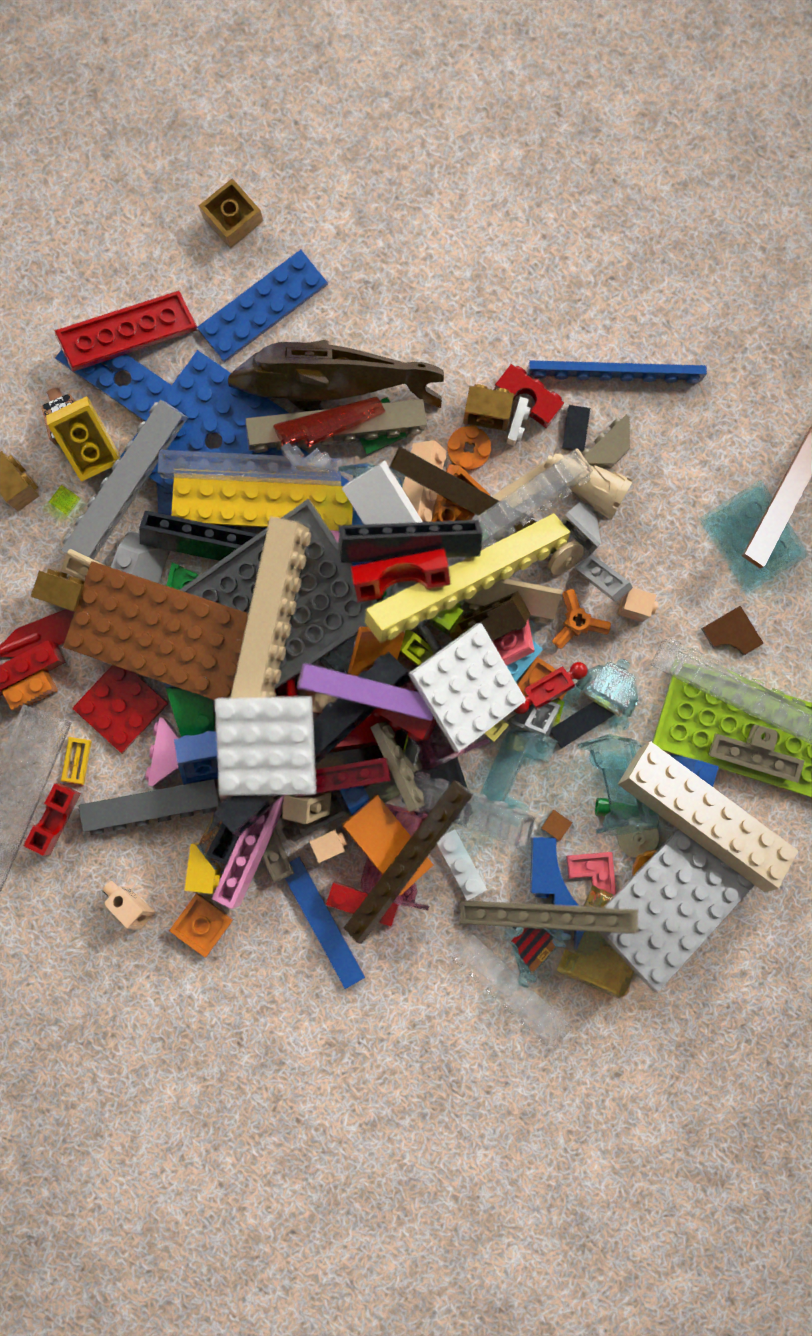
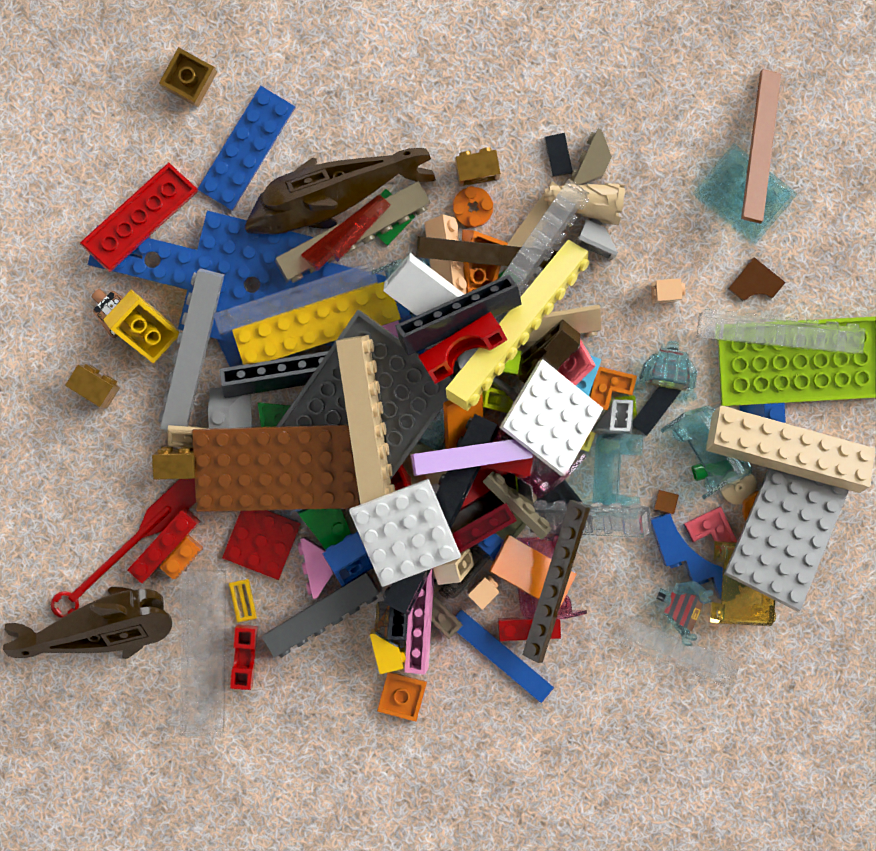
camera: 20 degrees left, 5 degrees up
clear neon green tile [49,484,81,516] -> none
light nougat torso [102,881,156,930] -> none
clear slope [281,442,333,474] -> none
white plate [437,829,487,901] -> none
dark tan tile [460,900,638,934] -> none
red arch [494,364,565,429] -> none
white plate [506,397,531,446] -> none
red plate [513,662,588,714] -> none
blue plate [527,360,707,384] -> none
tan piece [548,541,584,575] -> none
orange bush [552,589,611,649] -> none
light grey plate [575,554,633,602] -> none
dark tan plate [708,725,805,783] -> none

